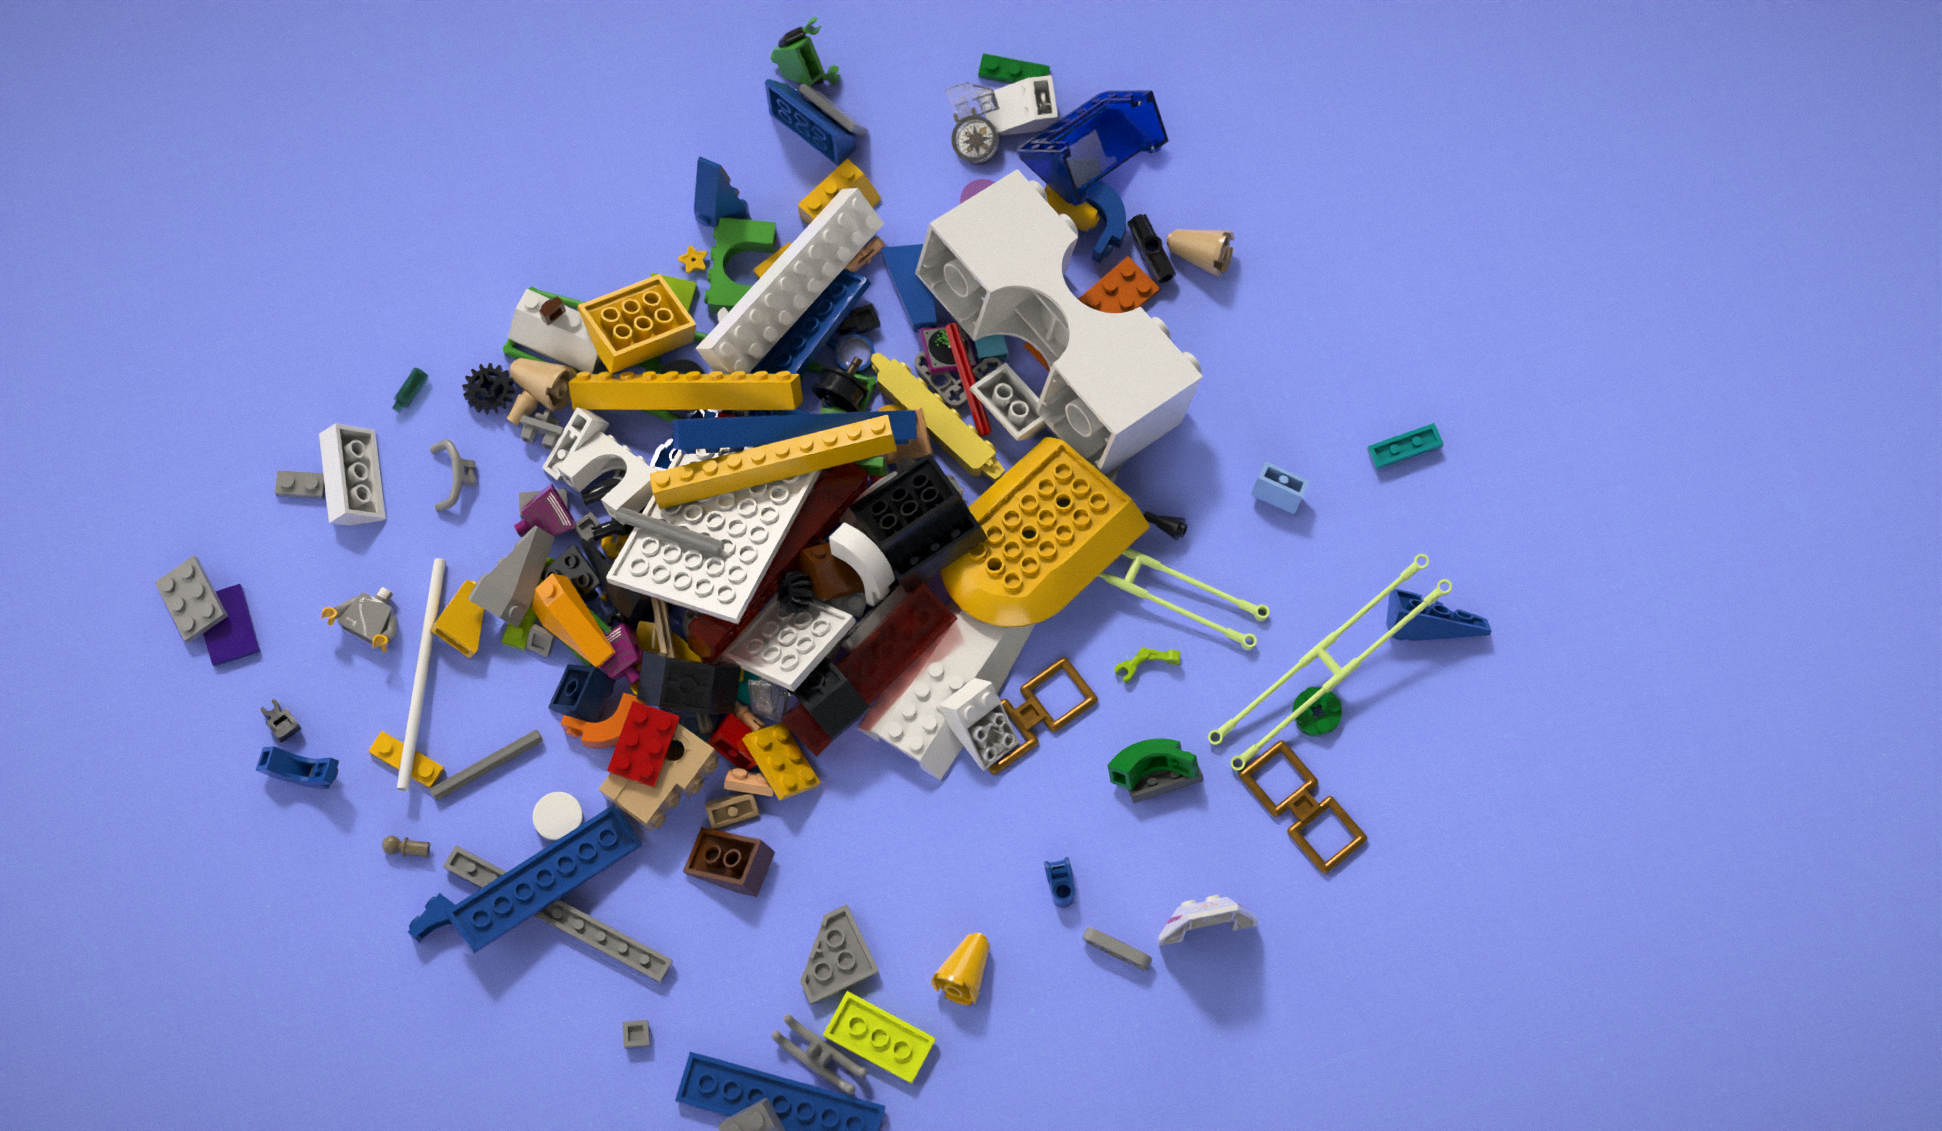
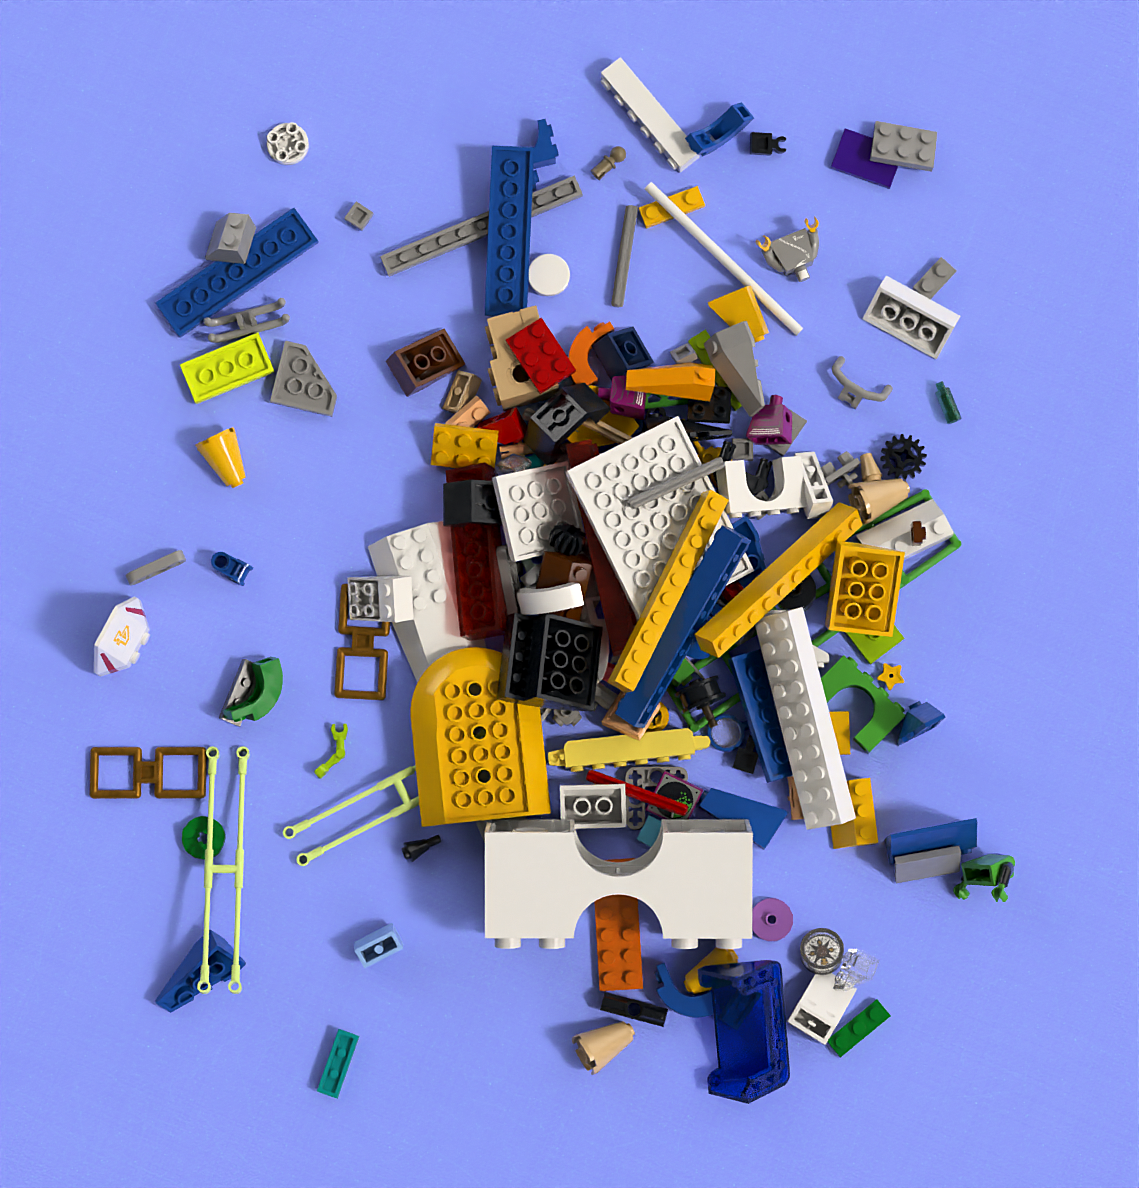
camera: 130 degrees right, 10 degrees up
none -> white brick [600,57,700,173]

